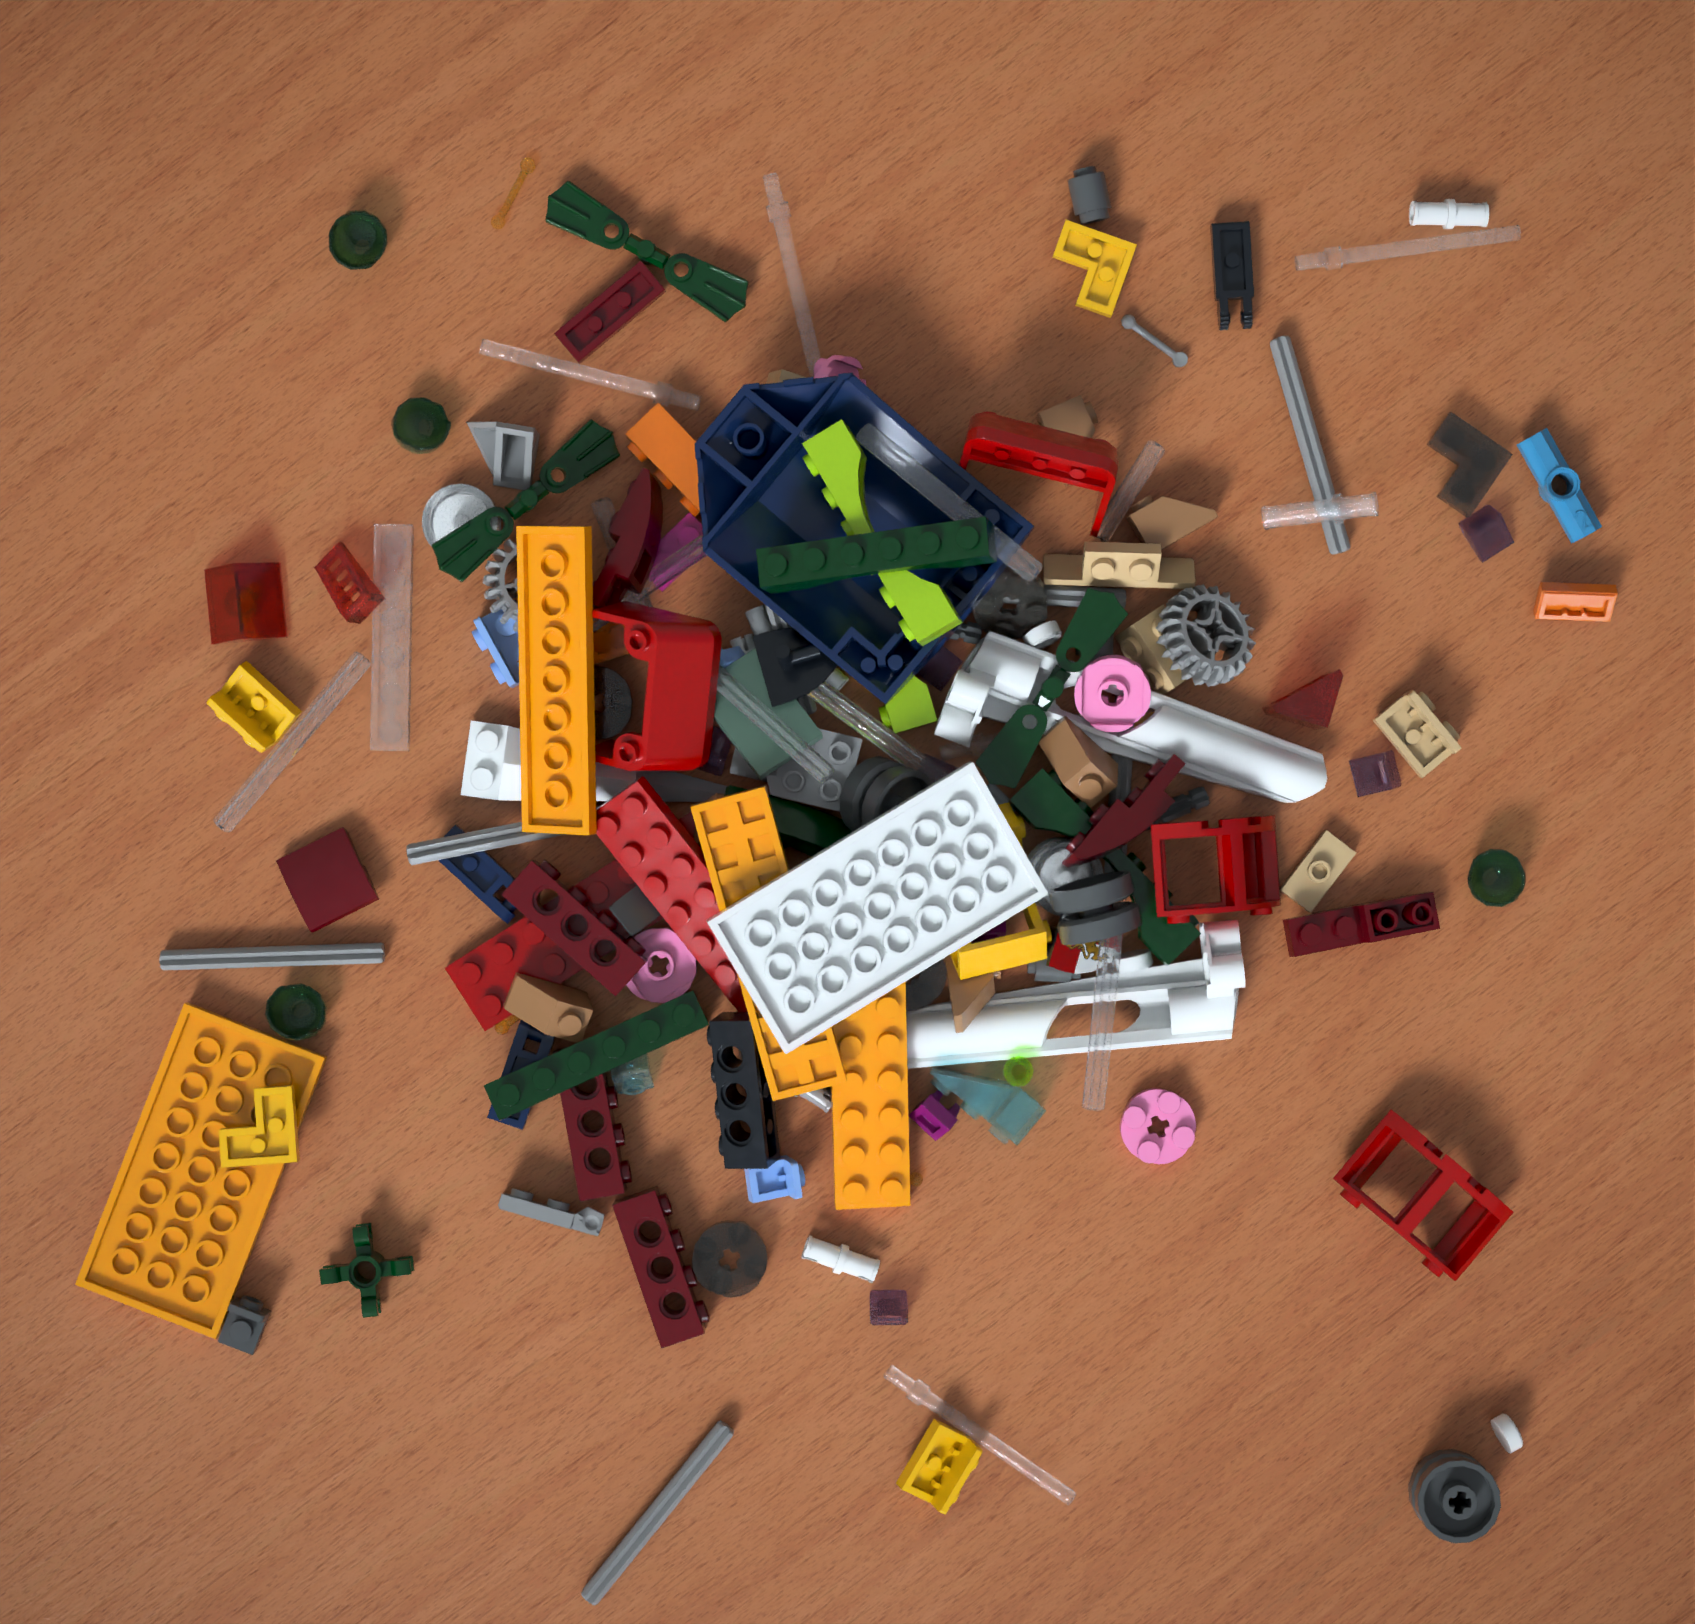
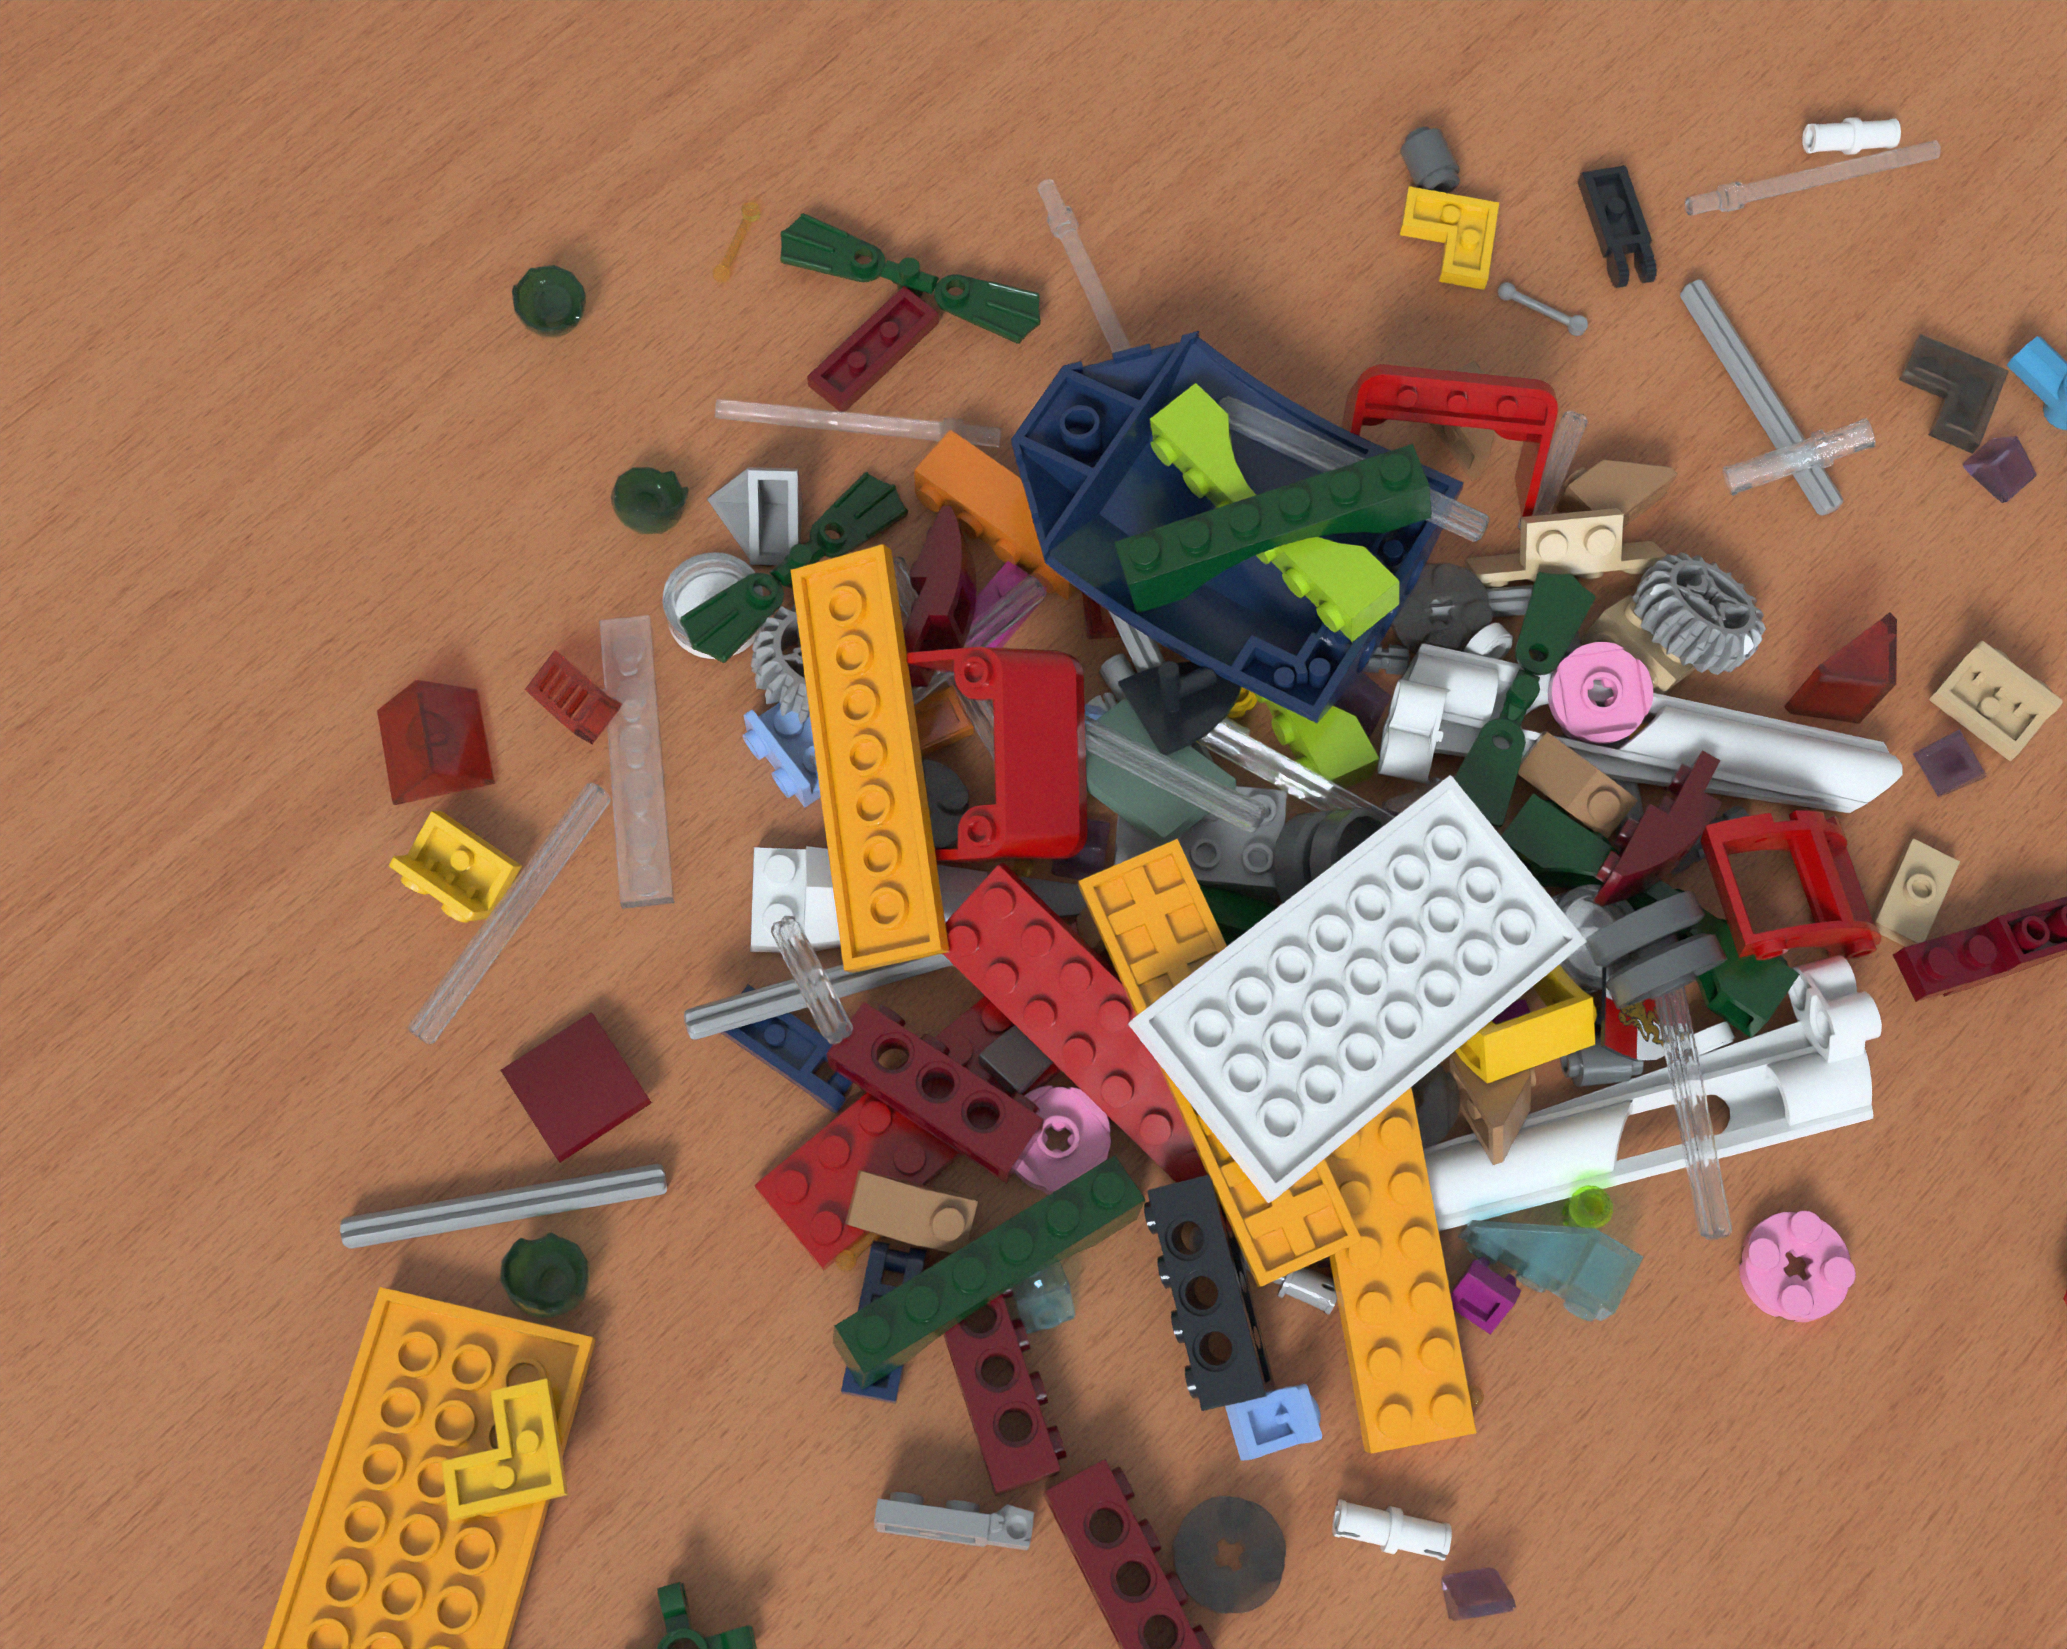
camera: 15 degrees left, 20 degrees down
none -> clear axle [771,915,853,1044]

